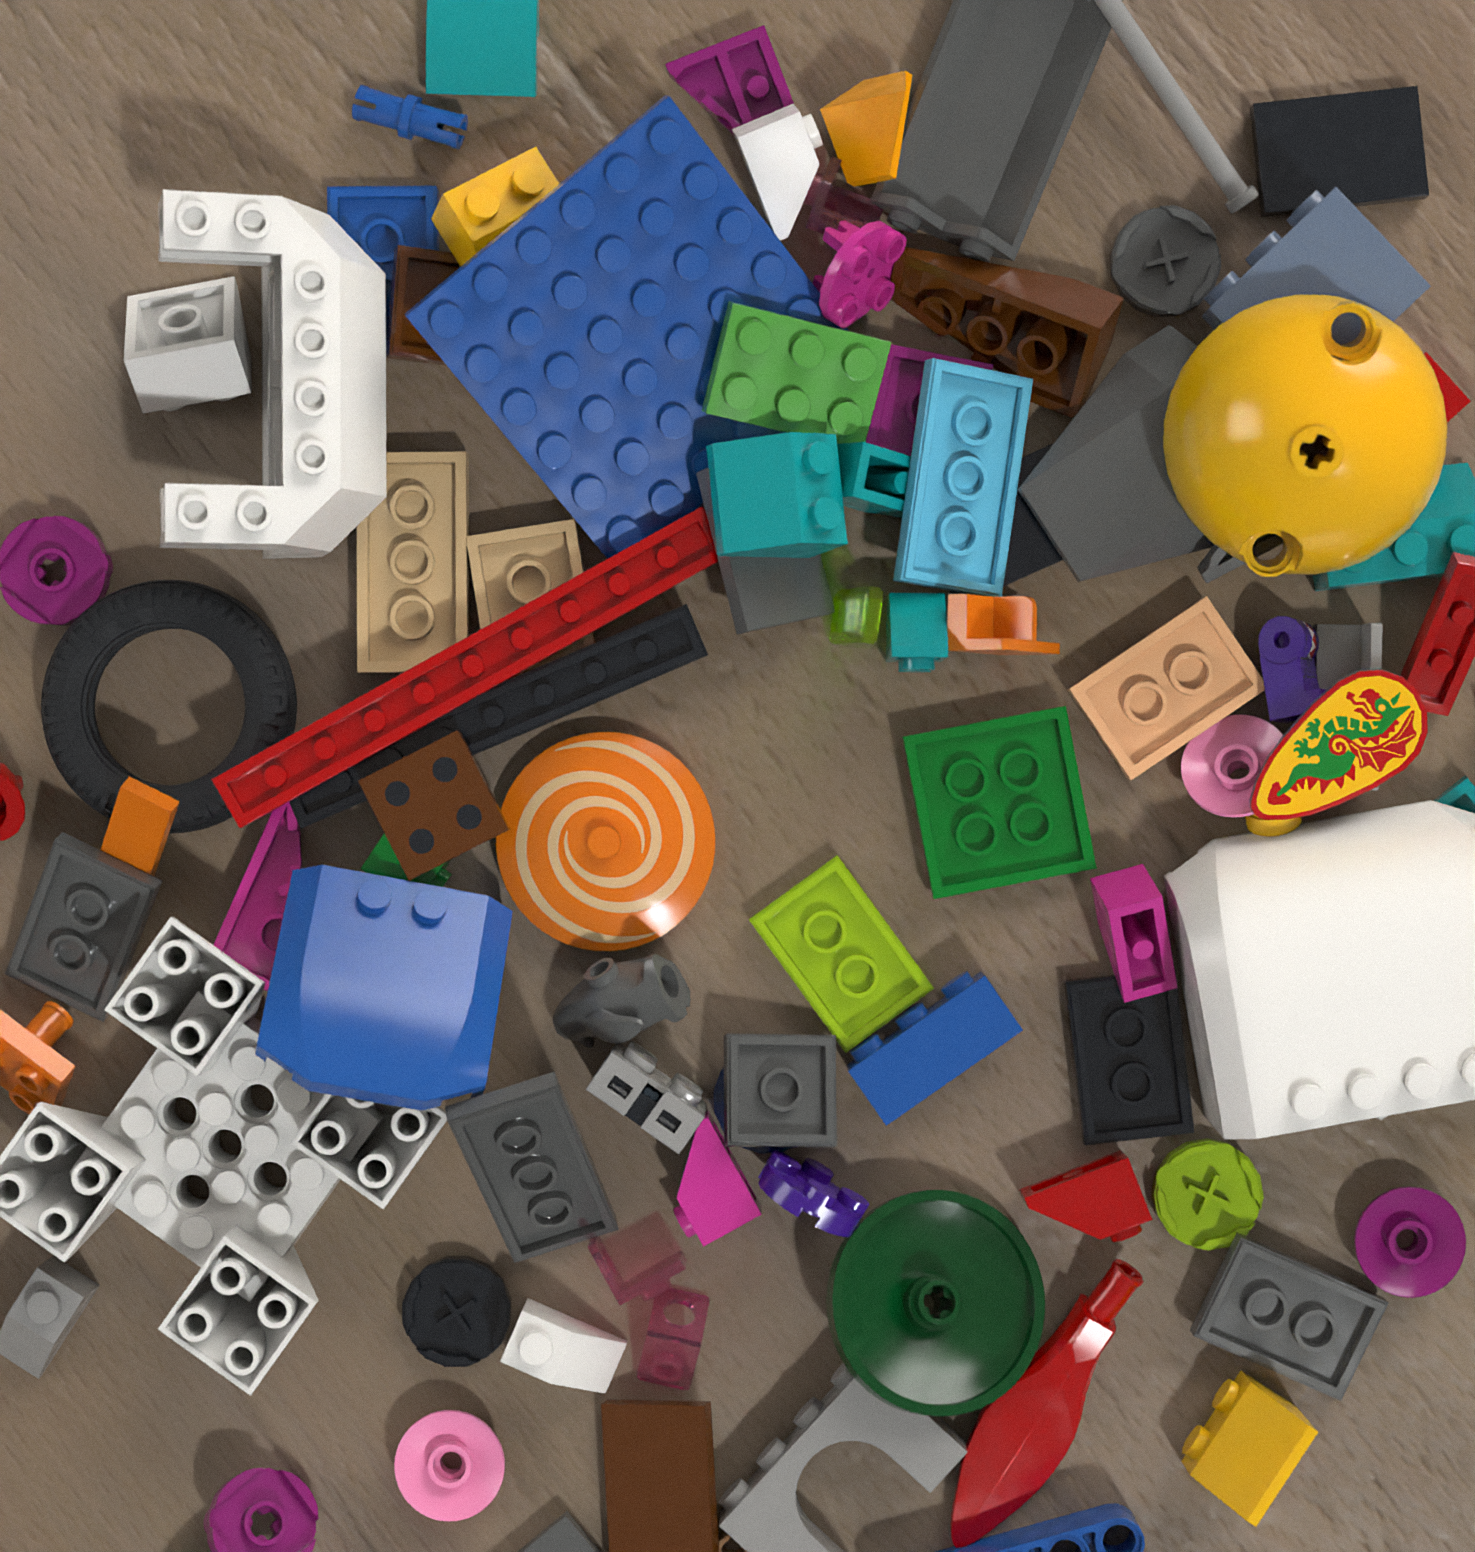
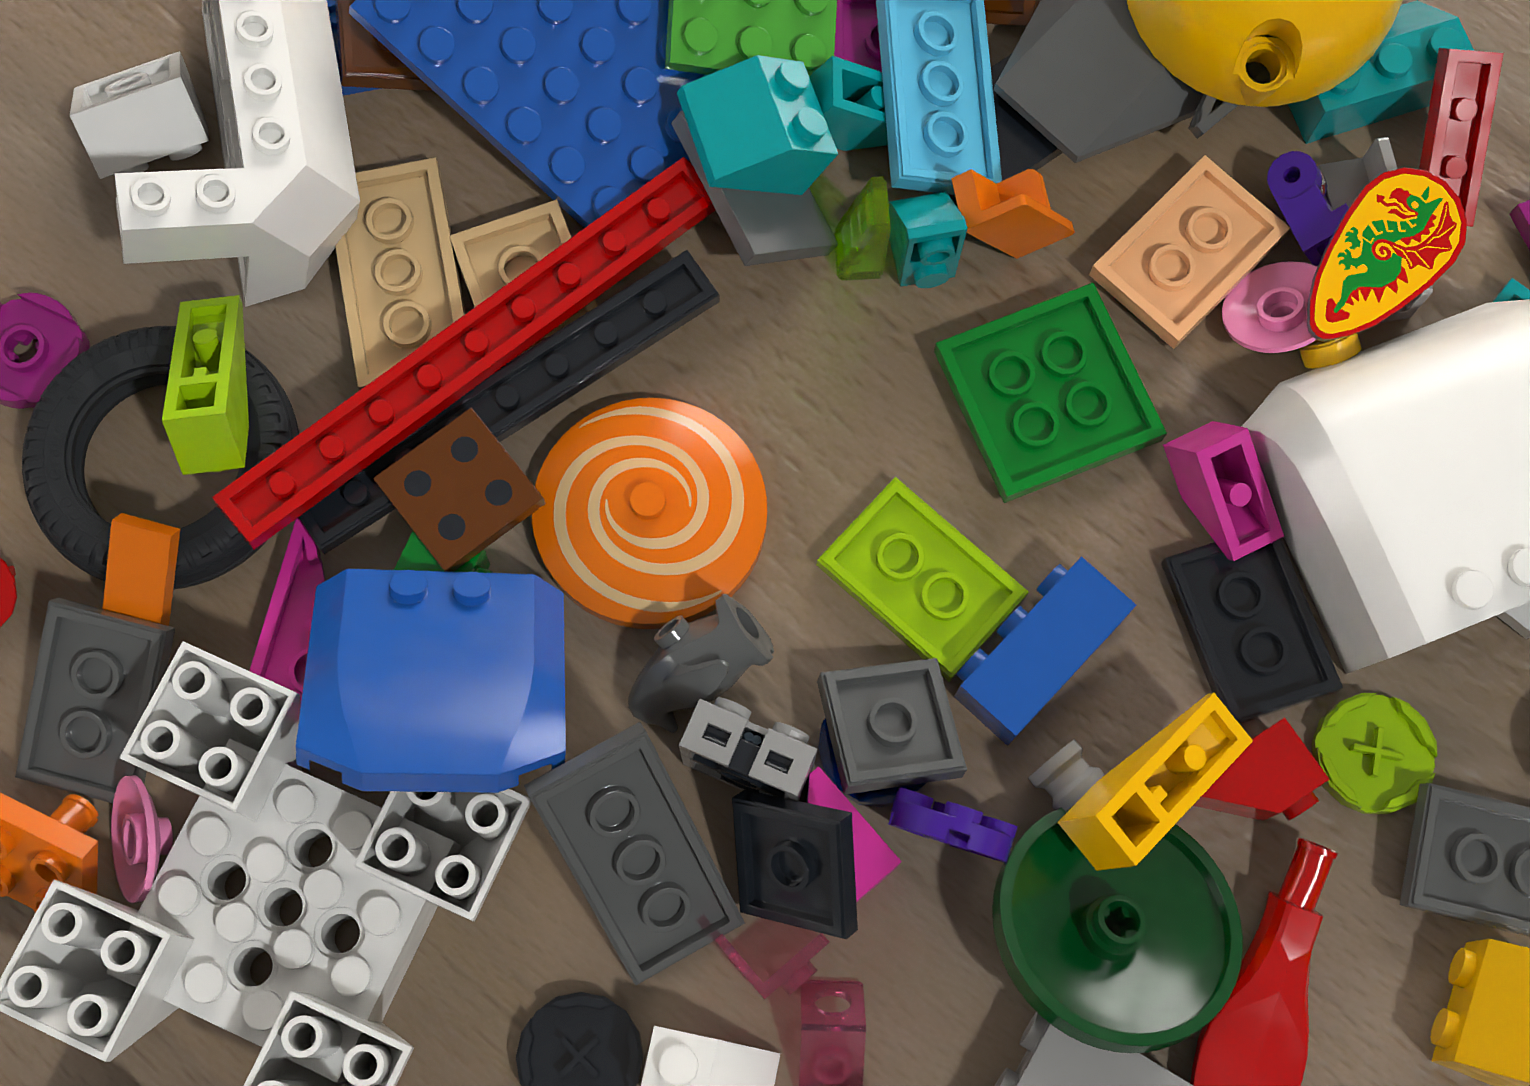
camera: 10 degrees left, 15 degrees down
none -> bright pink dish [111,775,173,903]
none -> lime slope [162,295,249,475]
none -> black tile [732,790,858,939]
none -> light grey wheel [1028,739,1105,811]
none -> yellow slope [1058,692,1253,871]

